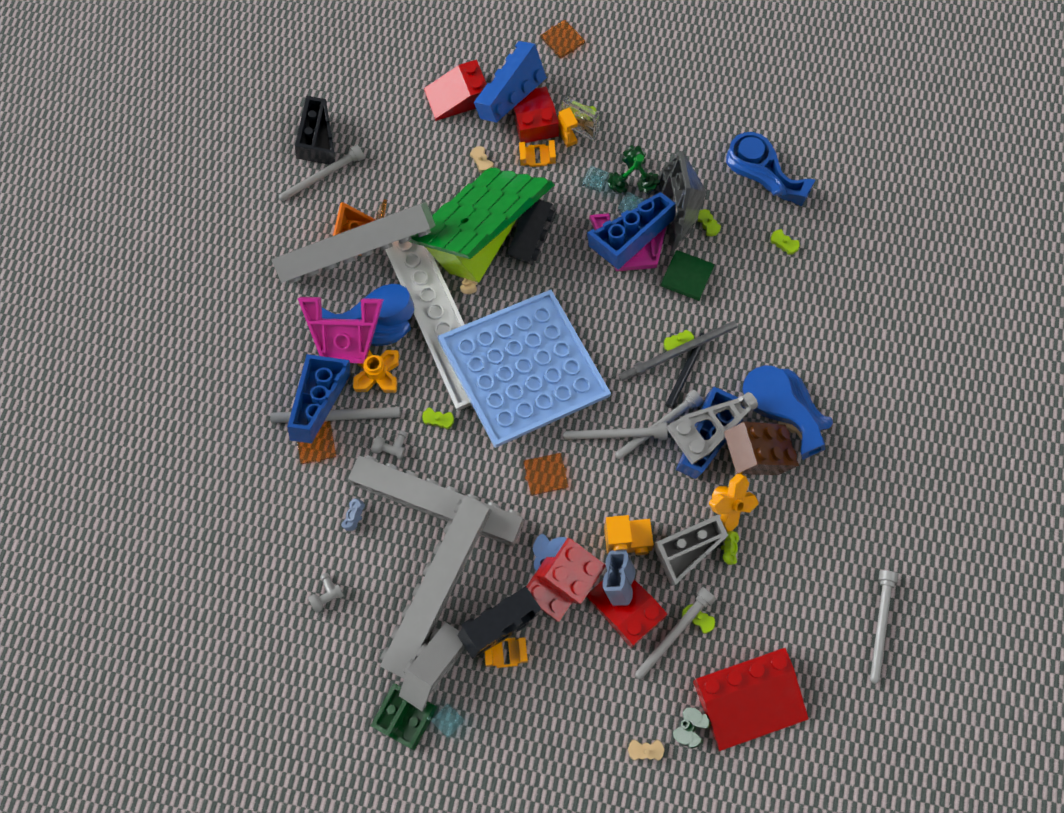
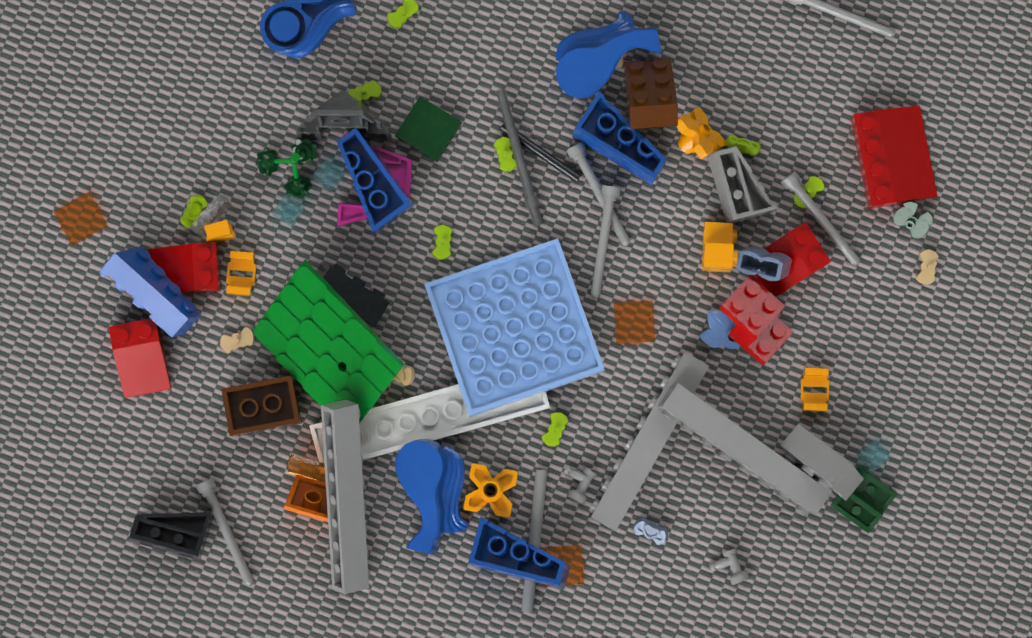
camera: 85 degrees left, 15 degrees up
dark pink wing [297,297,384,364] -> none
black wedge [457,586,542,659] -> none
light grey plate [666,392,758,465] -> none
none -> reddish brown brick [221,375,302,437]
none -> lime piece [431,224,453,260]

